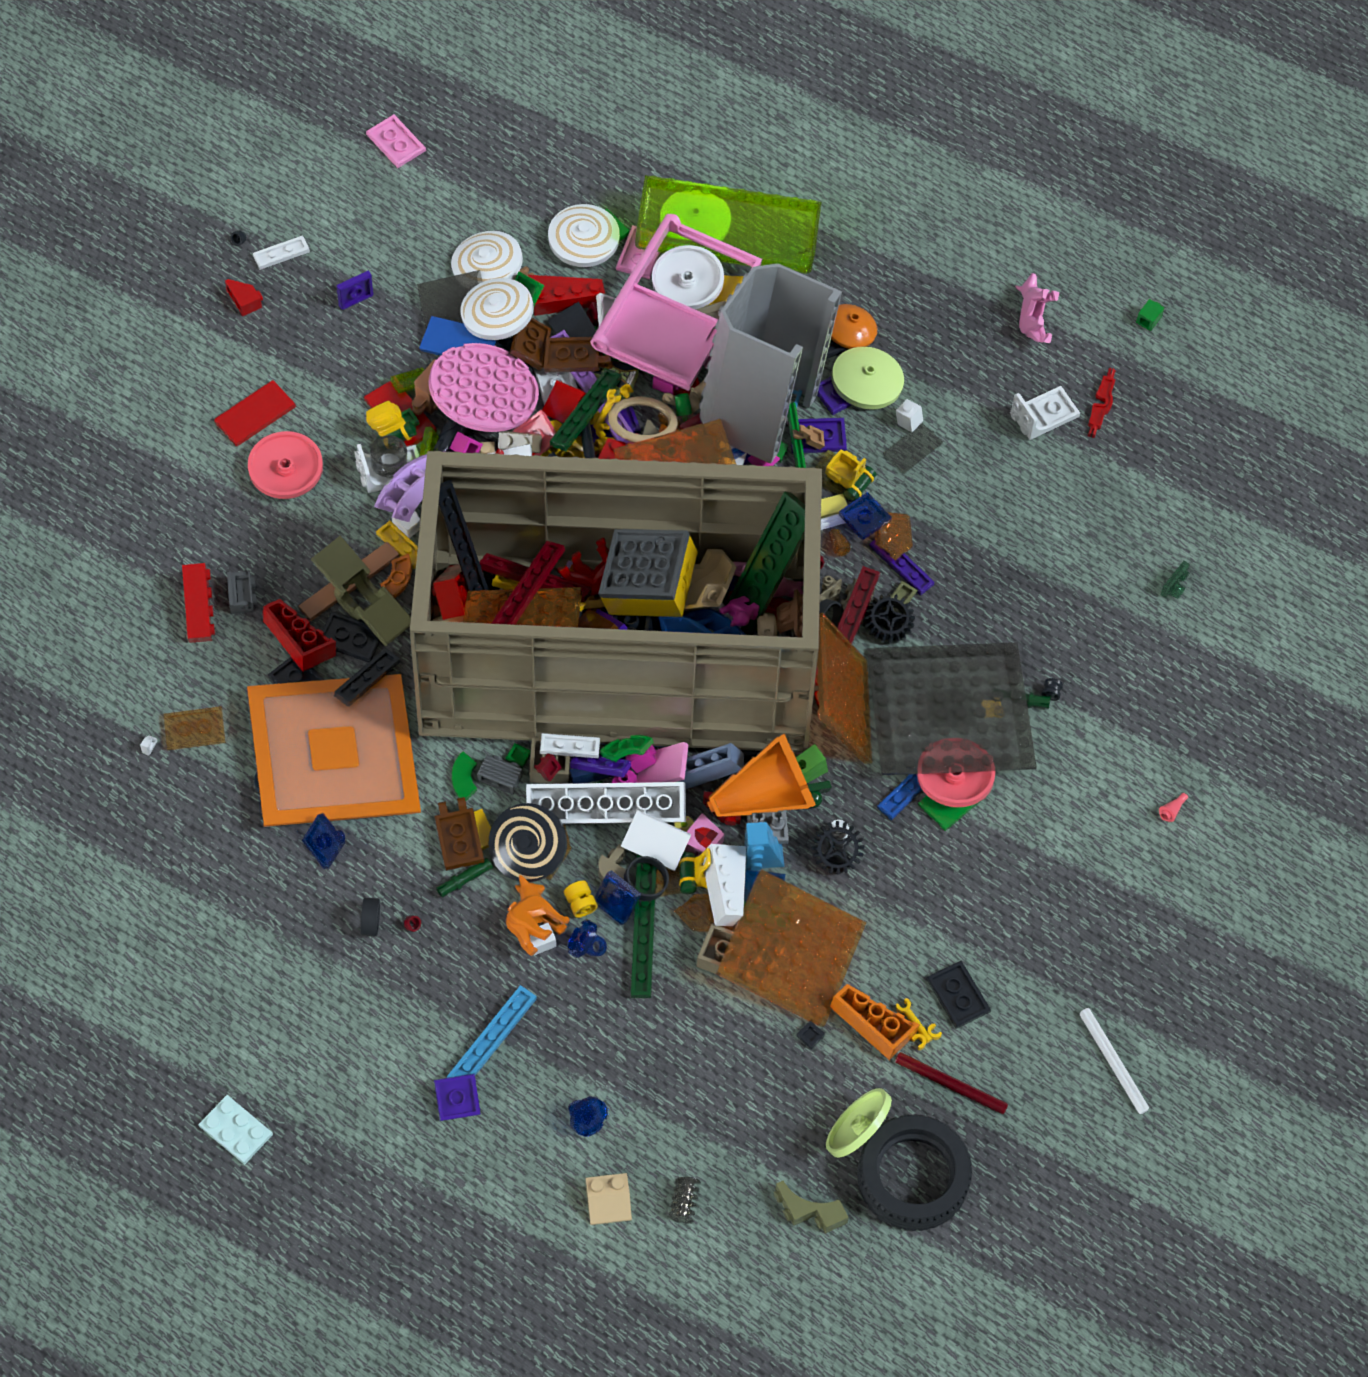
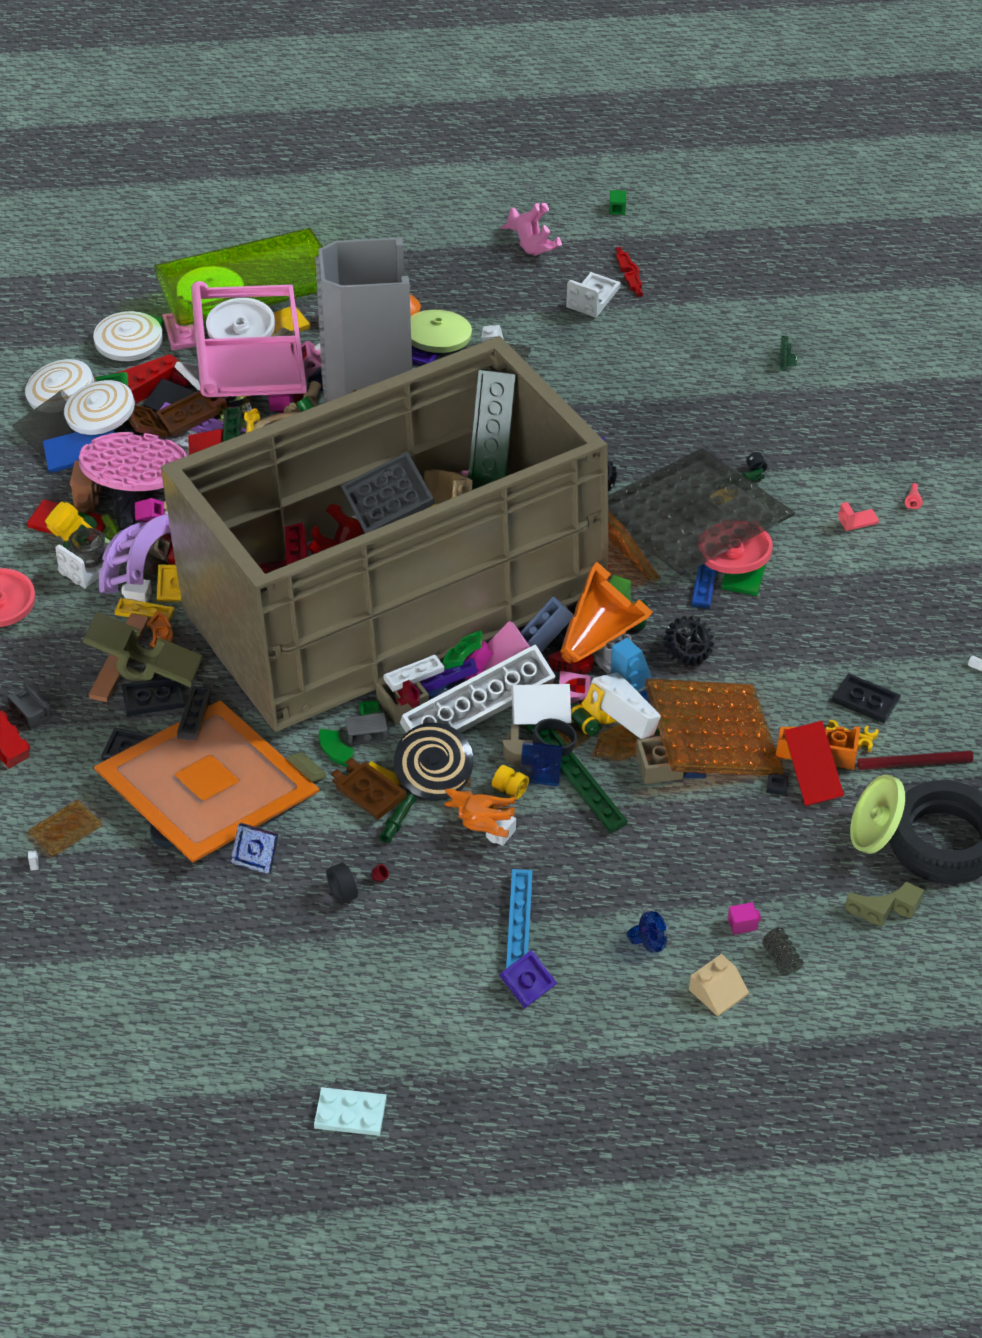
camera: 30 degrees left, 15 degrees down
red wedge [263,599,336,671] -> none
clear neon green plate [390,367,424,393] -> none
clear blue tile [568,919,607,958] -> none
none -> olive tile [287,752,326,782]
none -> dark pink brick [727,902,761,935]
none -> red tile [784,721,844,807]
none -> coral bracket [838,502,879,531]

